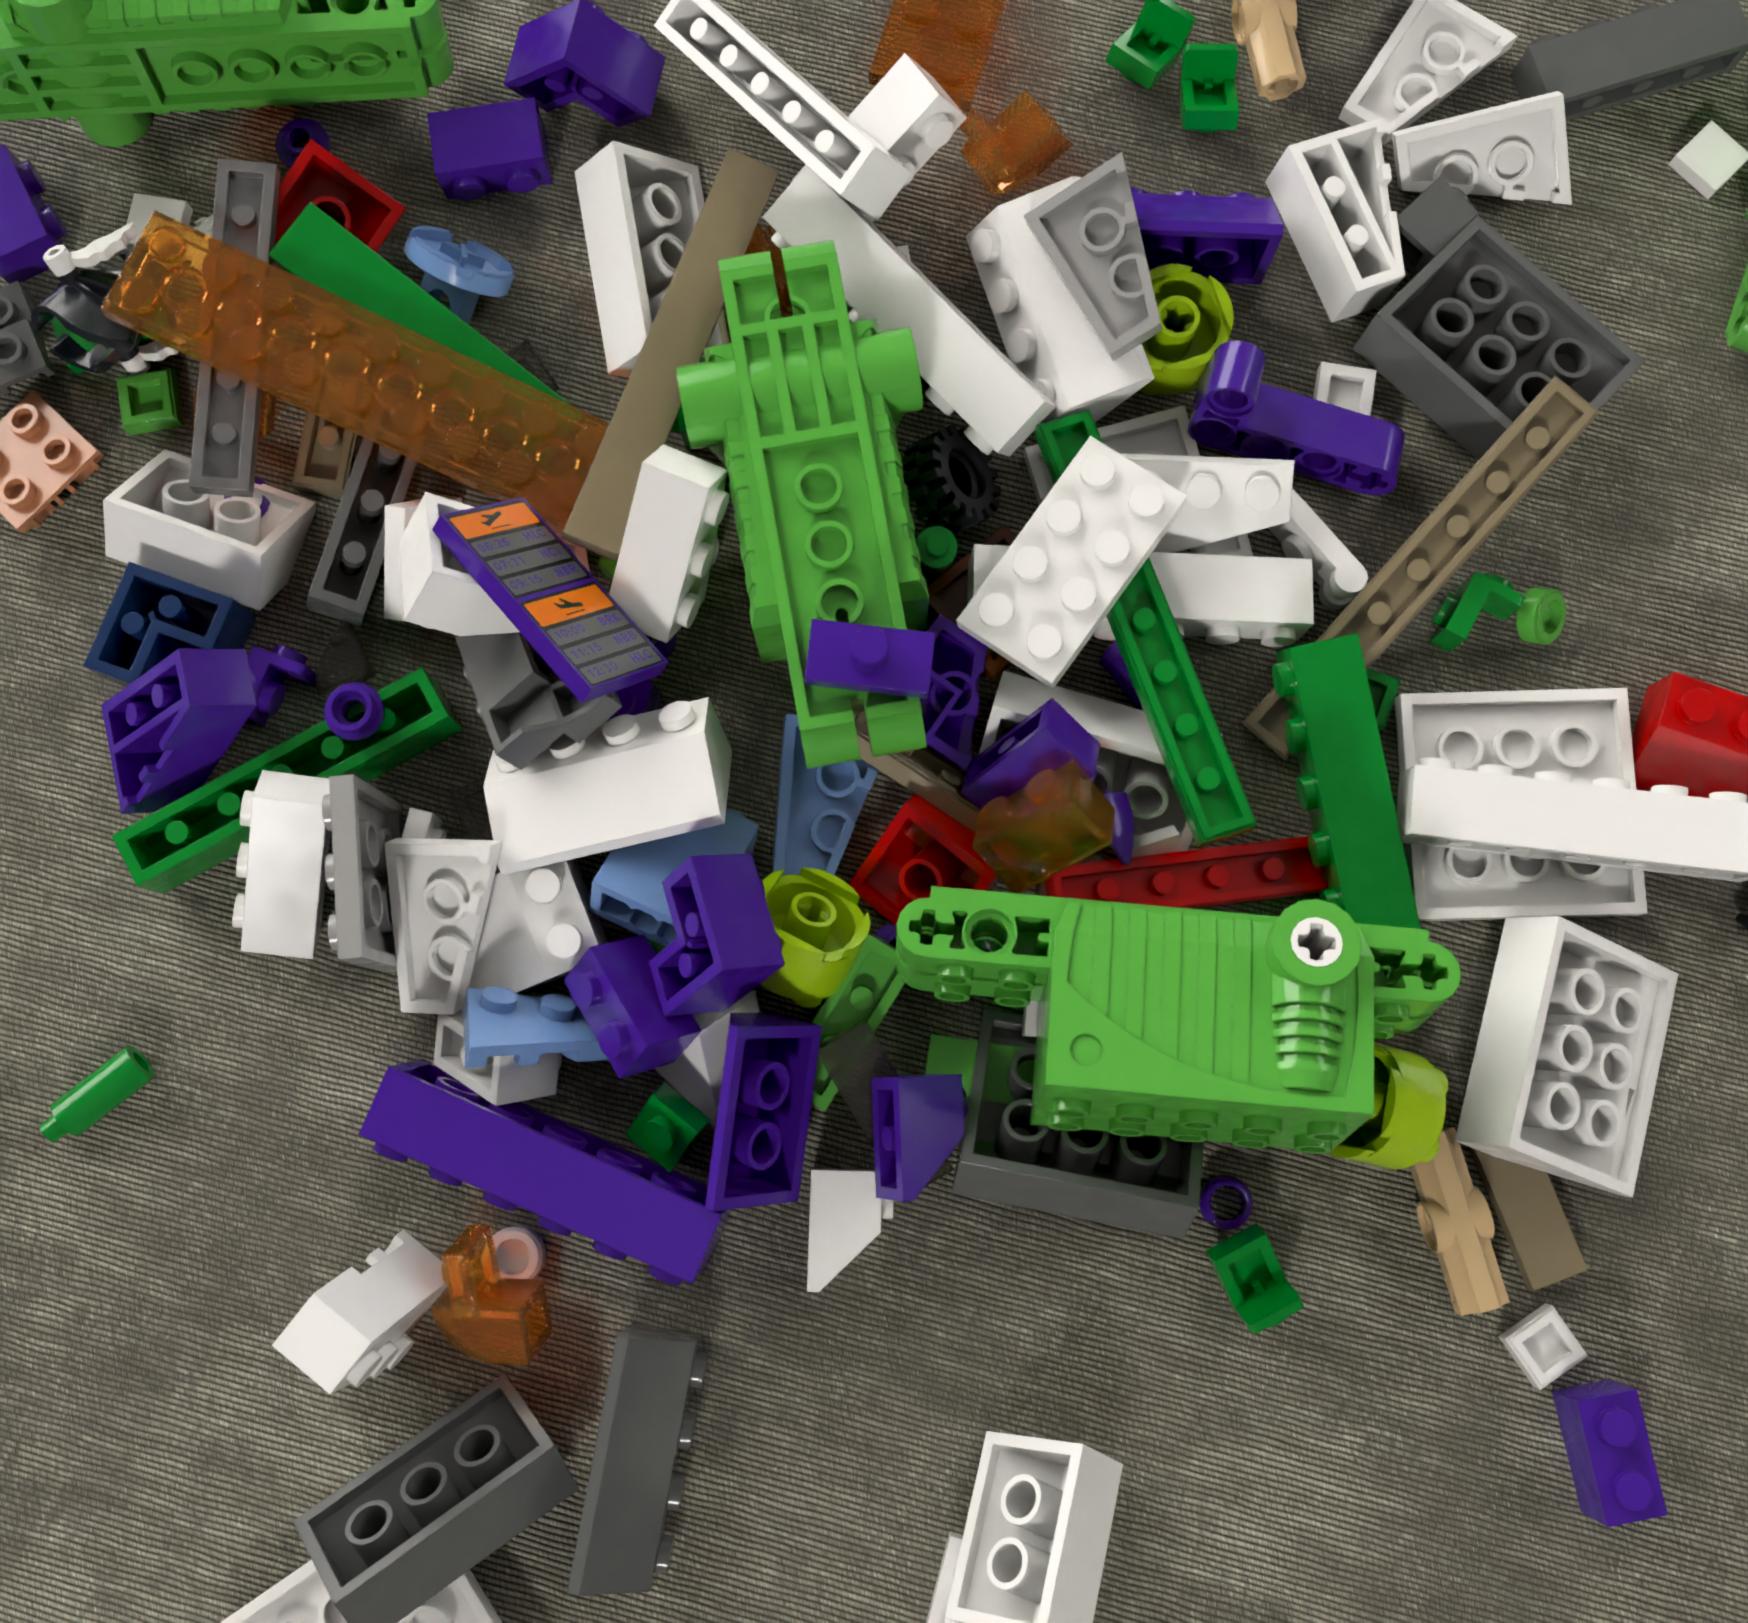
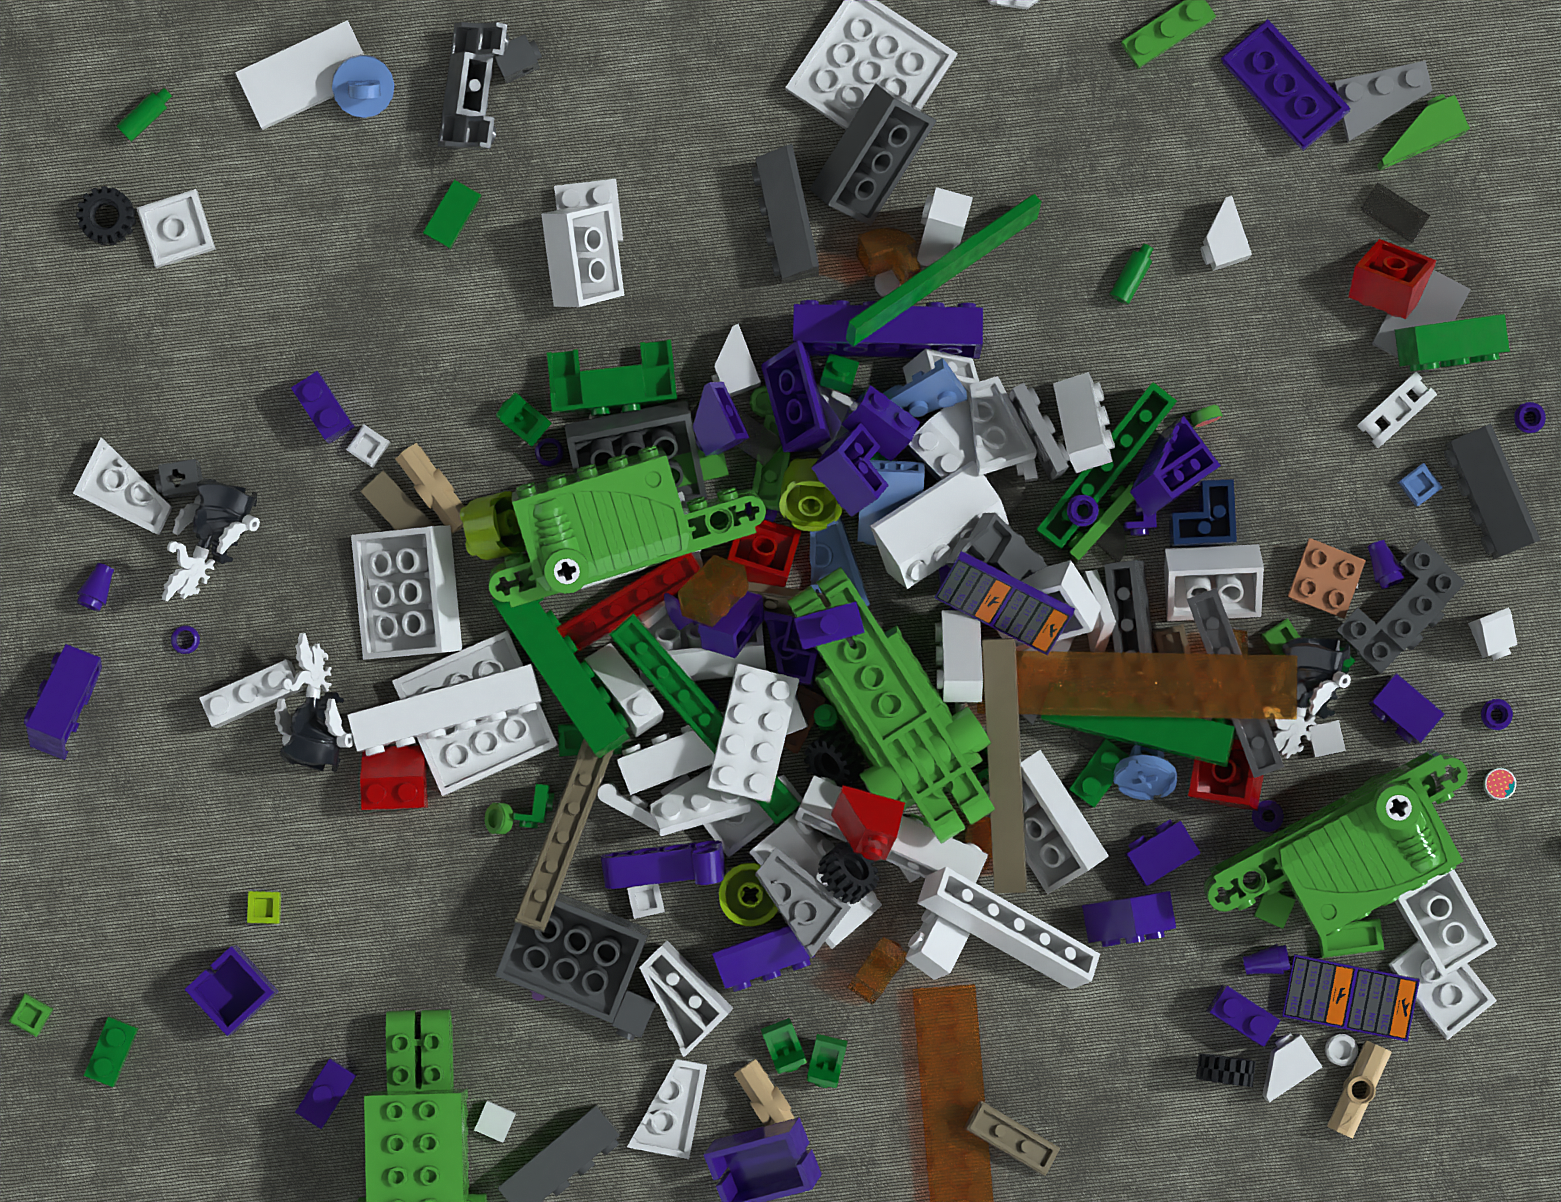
camera: 155 degrees right, 5 degrees up
white wing [1391,91,1572,205] -> none
none -> green bracket [547,339,677,416]
none -> white slope [584,643,664,737]
none -> bright green tile [750,386,774,418]
none -> black tyre [818,842,879,904]
none -> red slope [831,785,905,861]
none -> green tile [846,194,1042,347]
none -> bright green plate [1068,483,1134,563]
none -> green plate [1068,739,1130,808]
none -> bright green tile [1190,405,1223,428]

